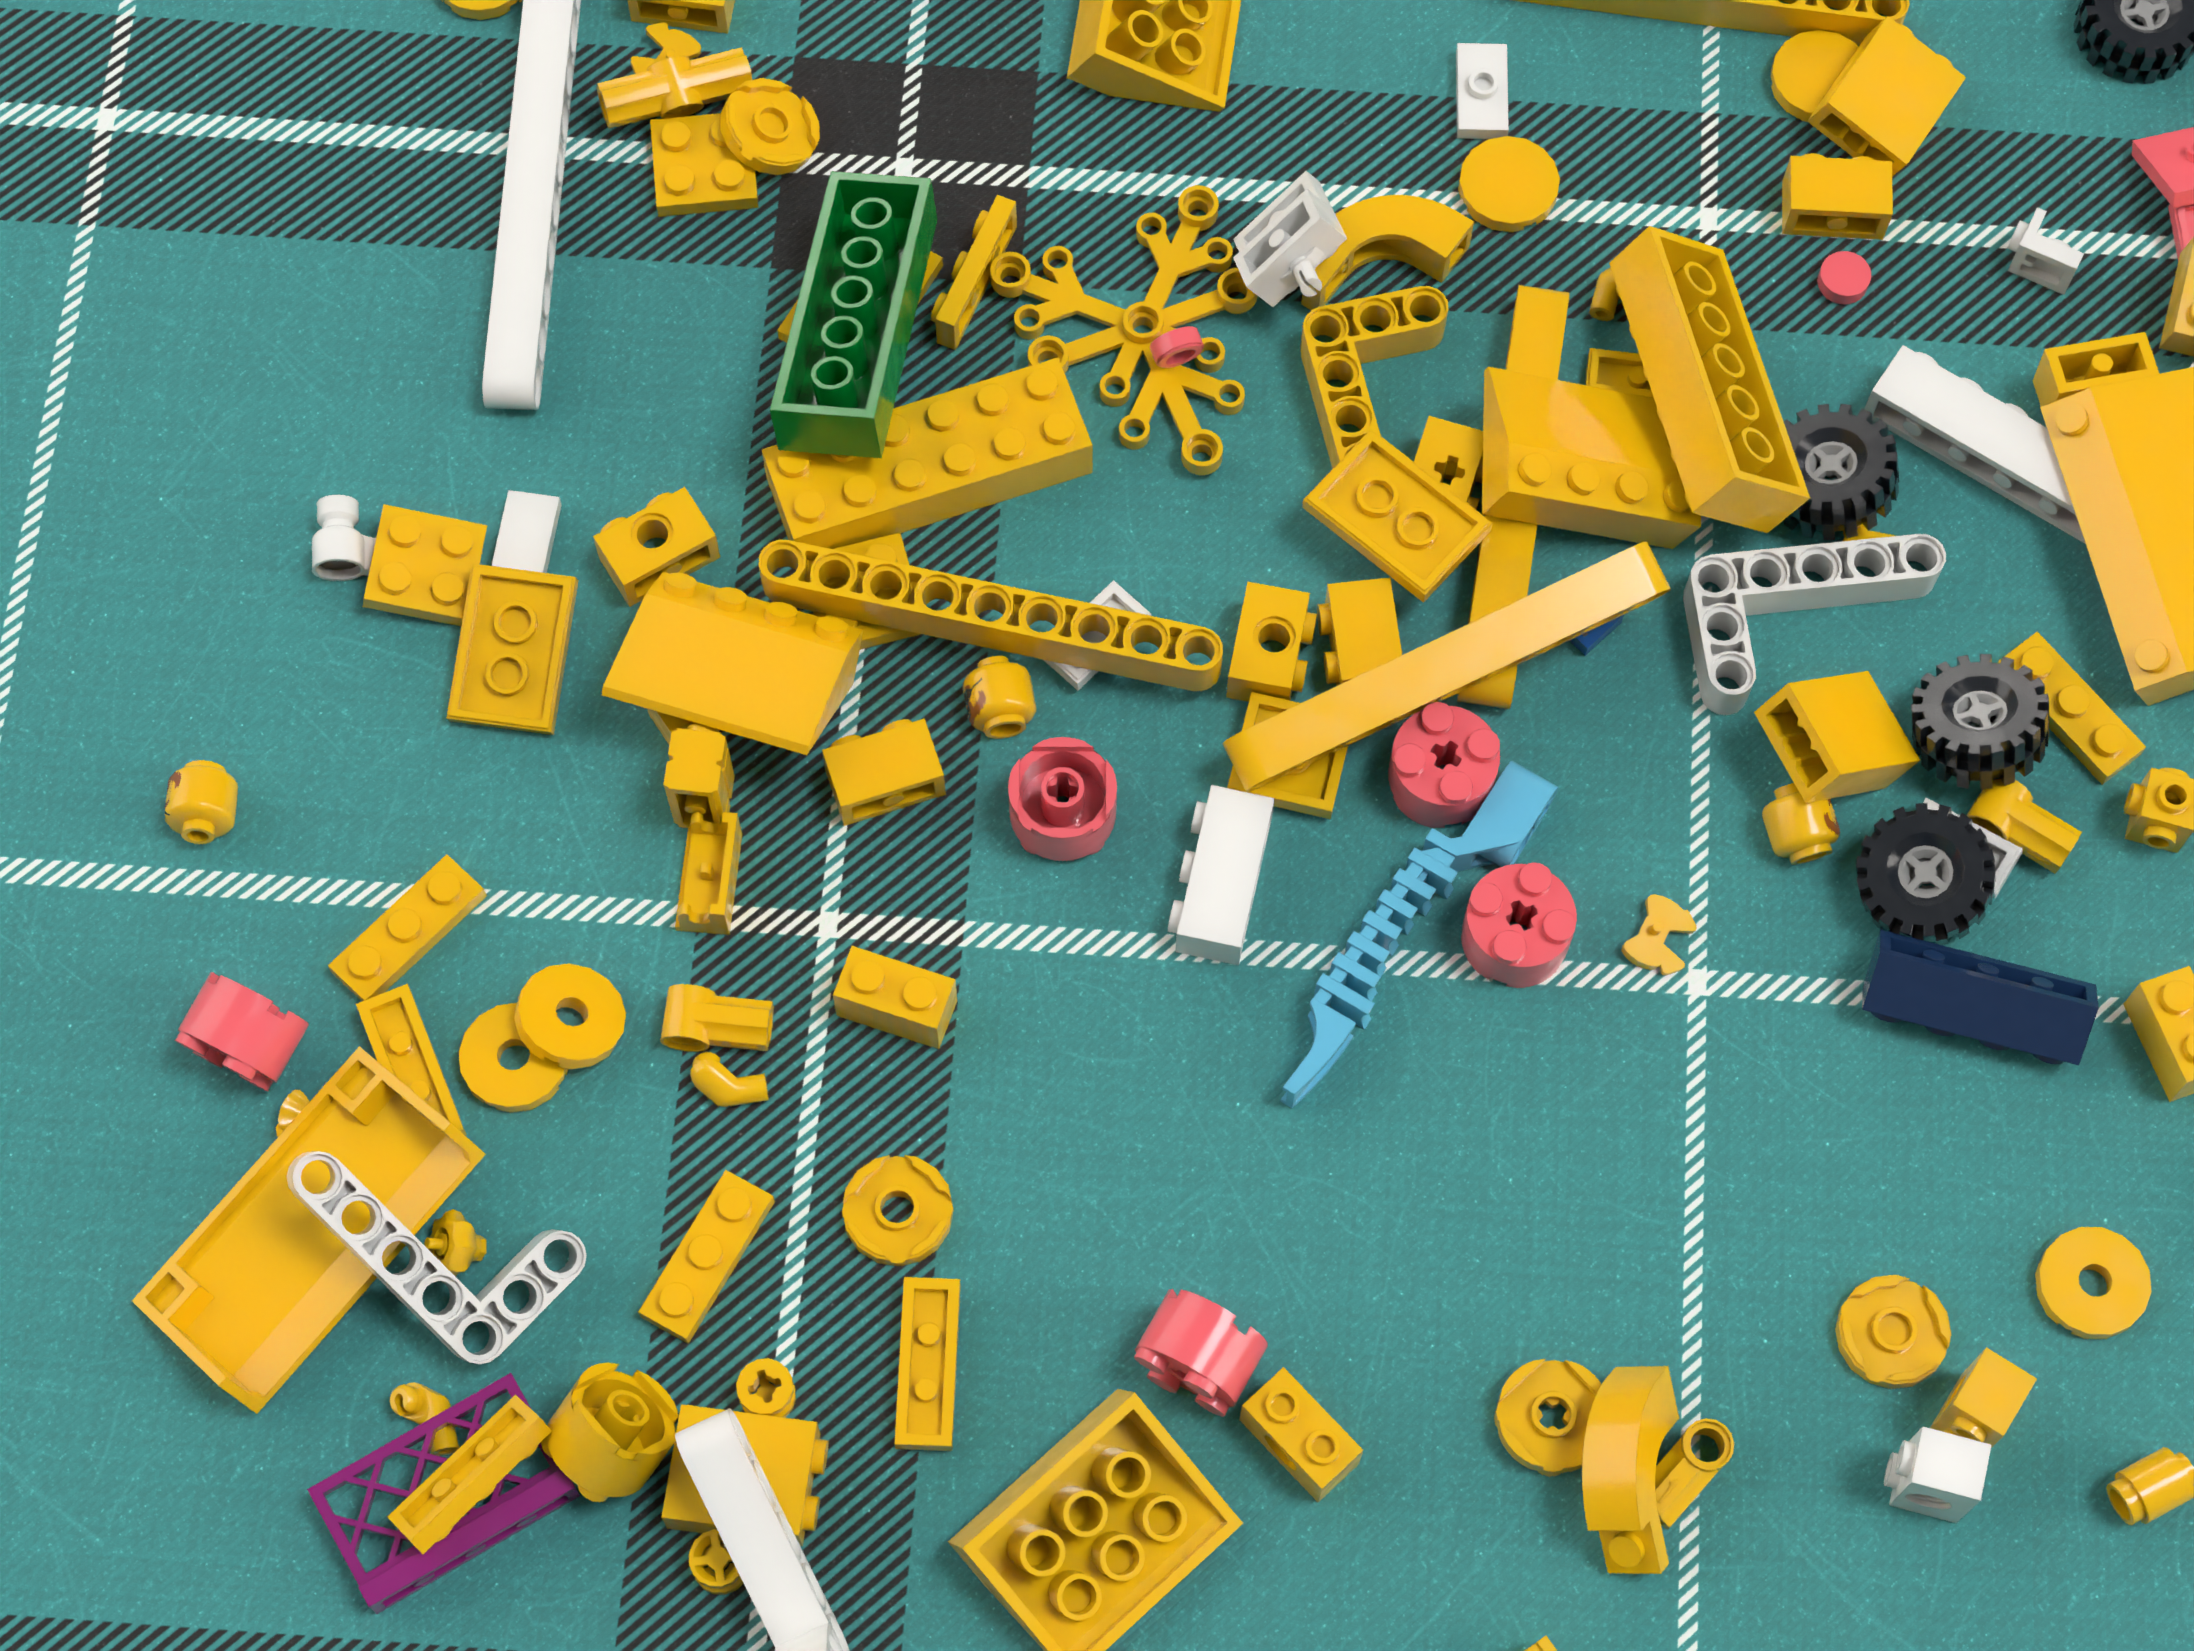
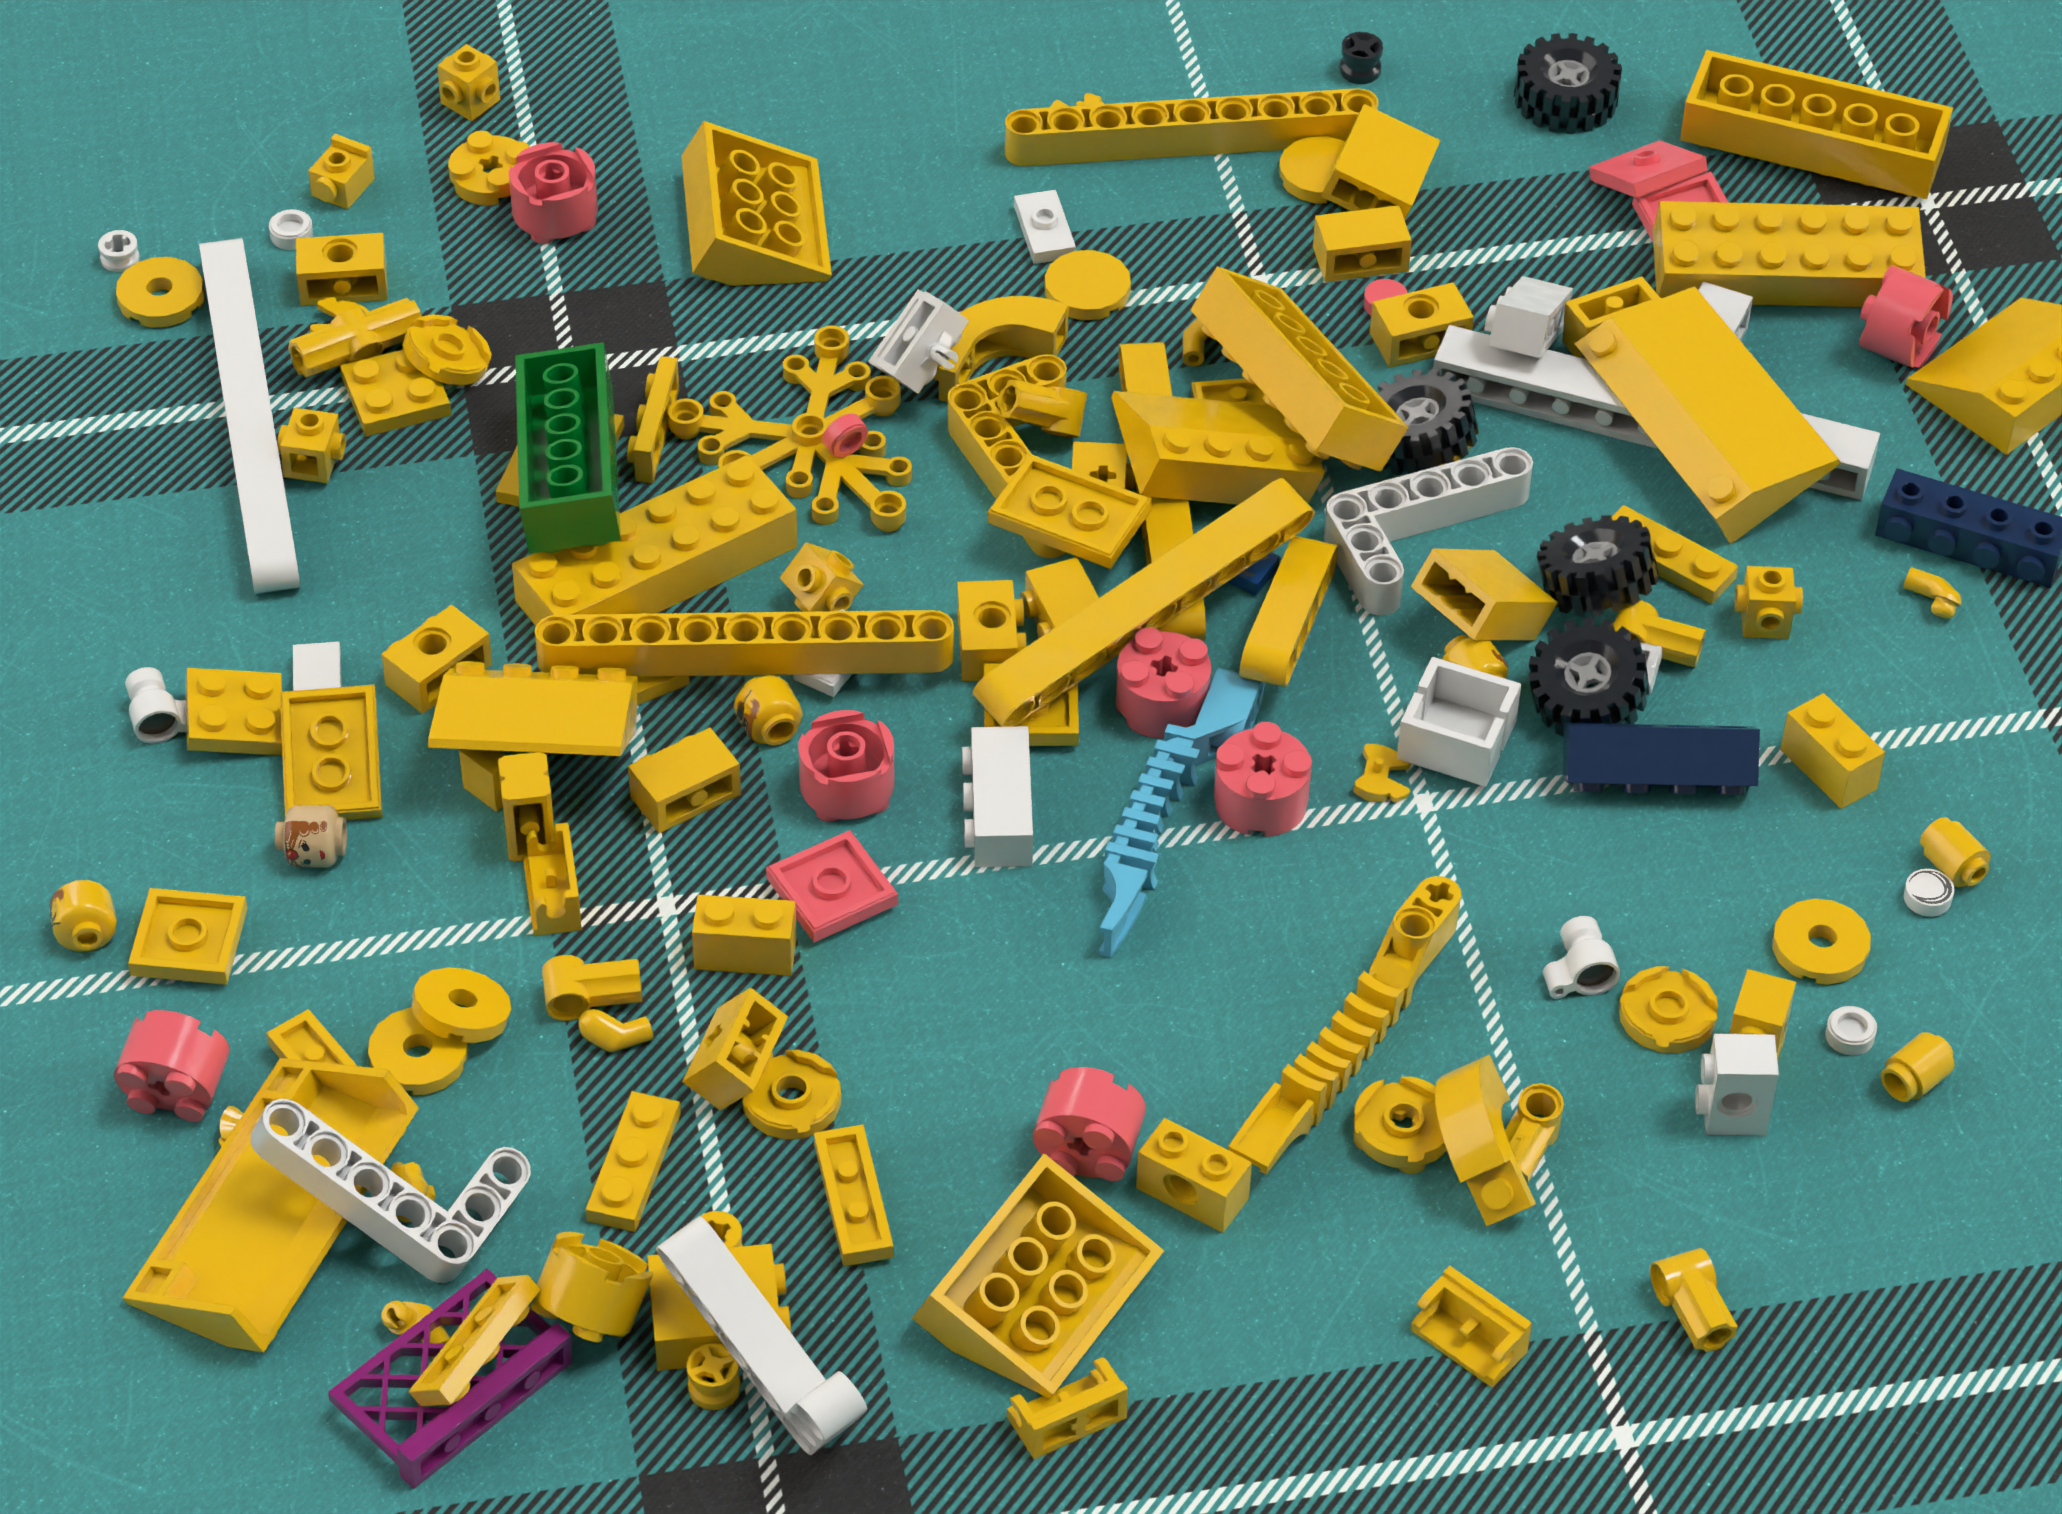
camera: 15 degrees left, 20 degrees down
yellow plate [328,854,487,1001] -> none
white bracket [2007,207,2084,295] -> none
none -> yellow plate [128,888,248,985]
none -> tan head [275,805,347,868]
none -> yellow brick [278,408,346,483]
none -> yellow brick [682,987,788,1111]
none -> coral plate [766,830,898,943]
none -> yellow brick [779,542,864,612]
none -> yellow piece [997,380,1088,438]
none -> yellow piece [1228,876,1462,1175]
none -> yellow beam [1239,536,1338,687]
none -> yellow brick [1370,282,1474,368]
none -> white piece [1397,657,1521,787]
none -> white brick [1485,276,1573,358]
none -> white piece [1543,916,1620,999]
none -> white tile [1825,1006,1877,1056]

